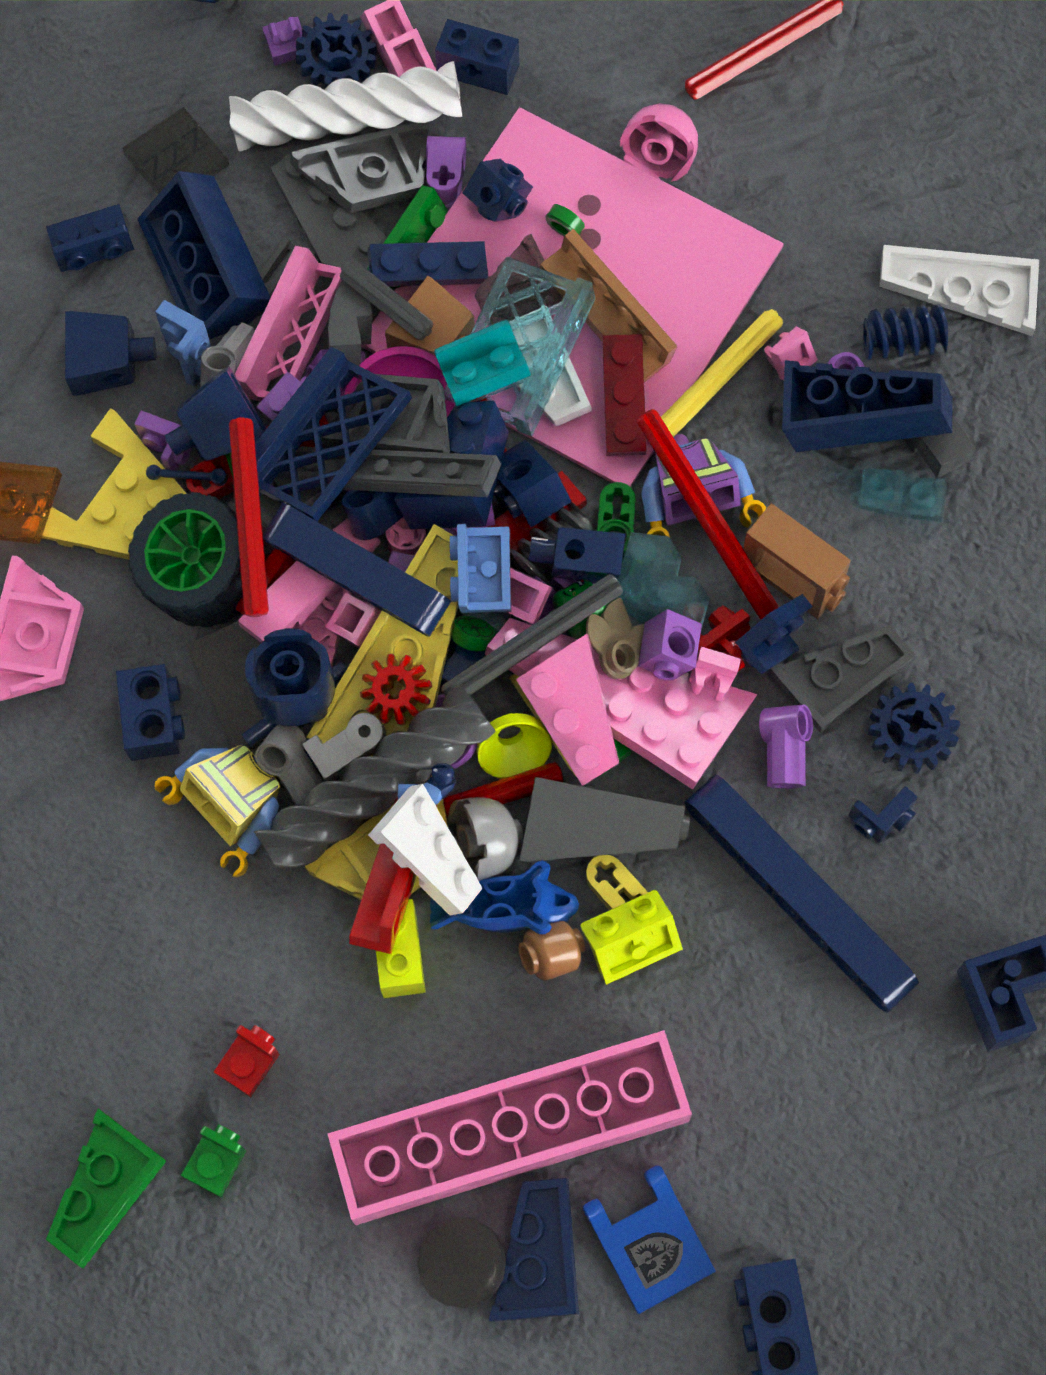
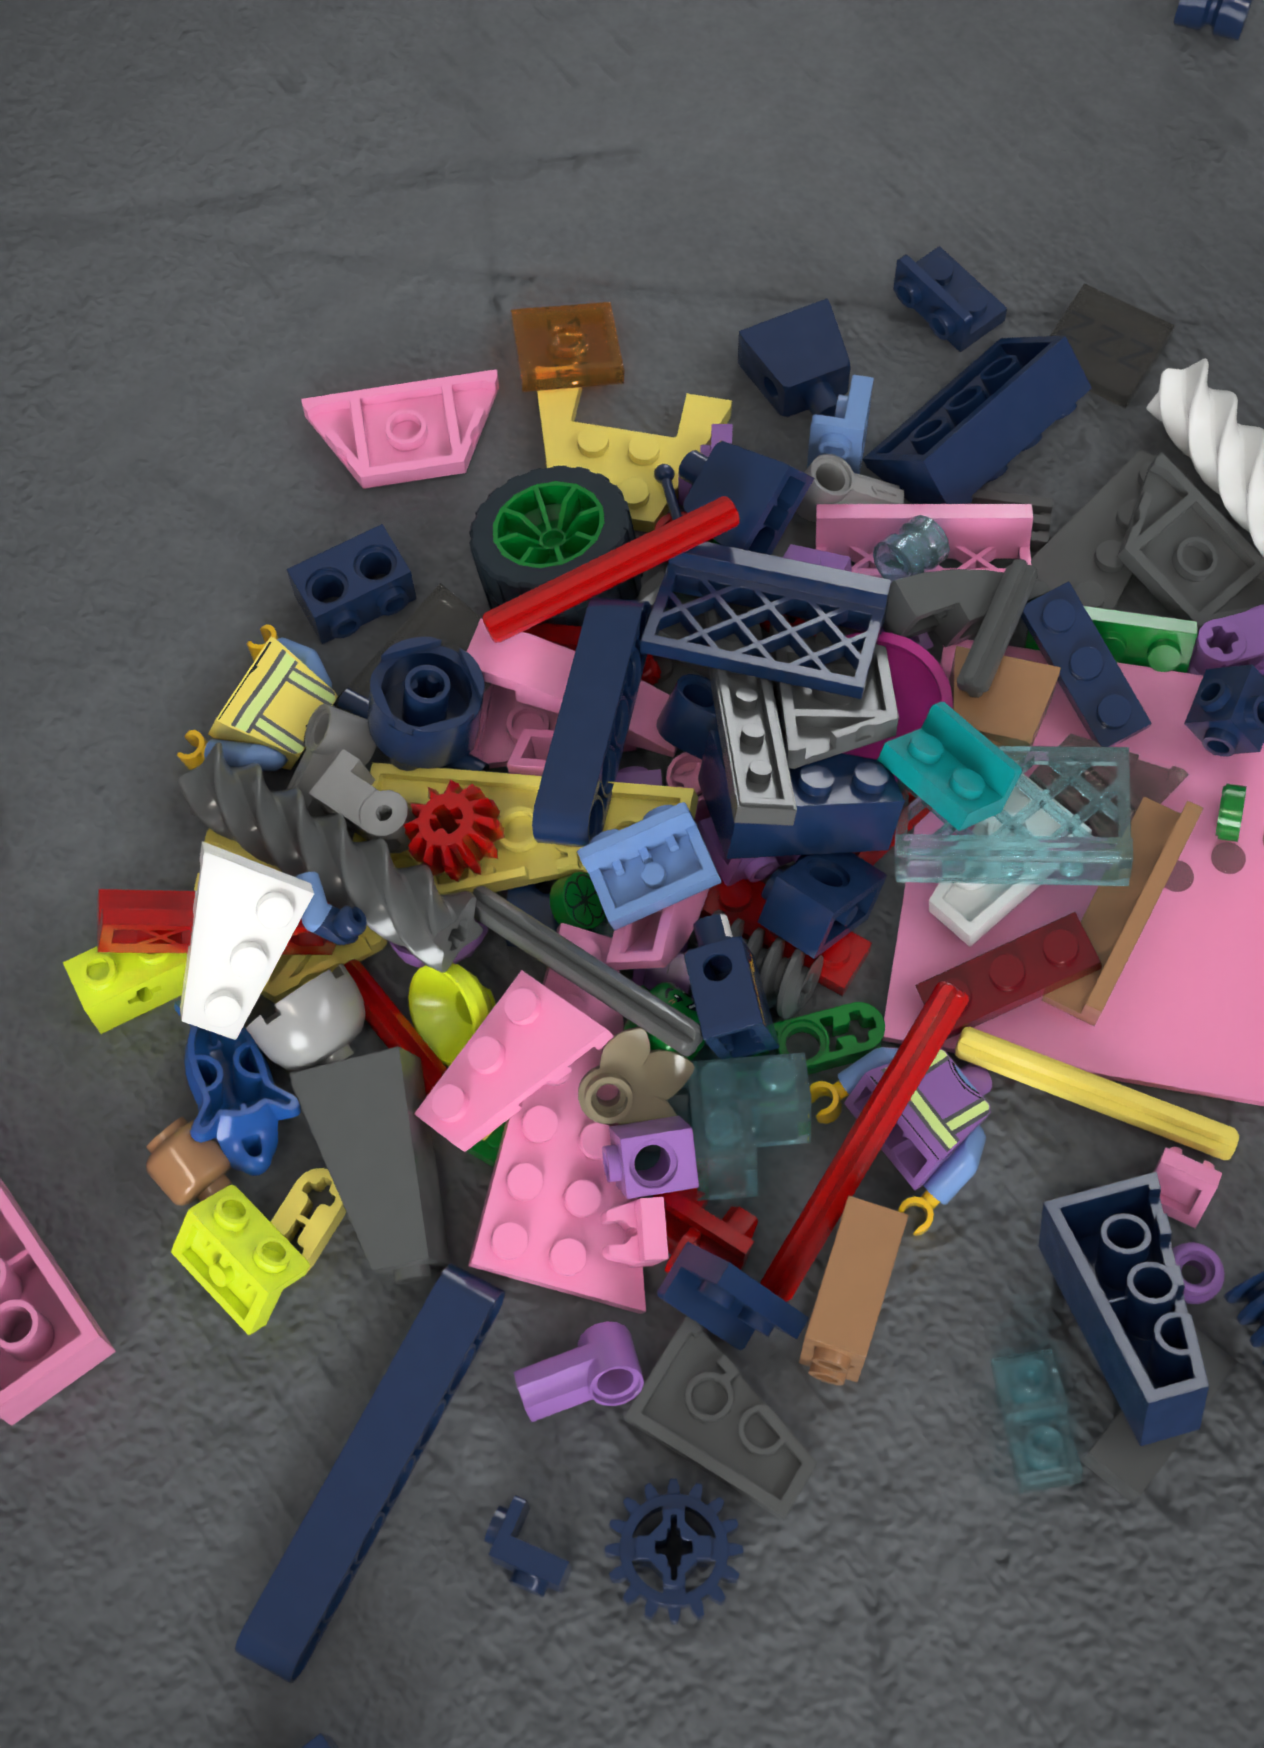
camera: 70 degrees right, 5 degrees down
none -> clear light blue wheel [873,515,950,584]

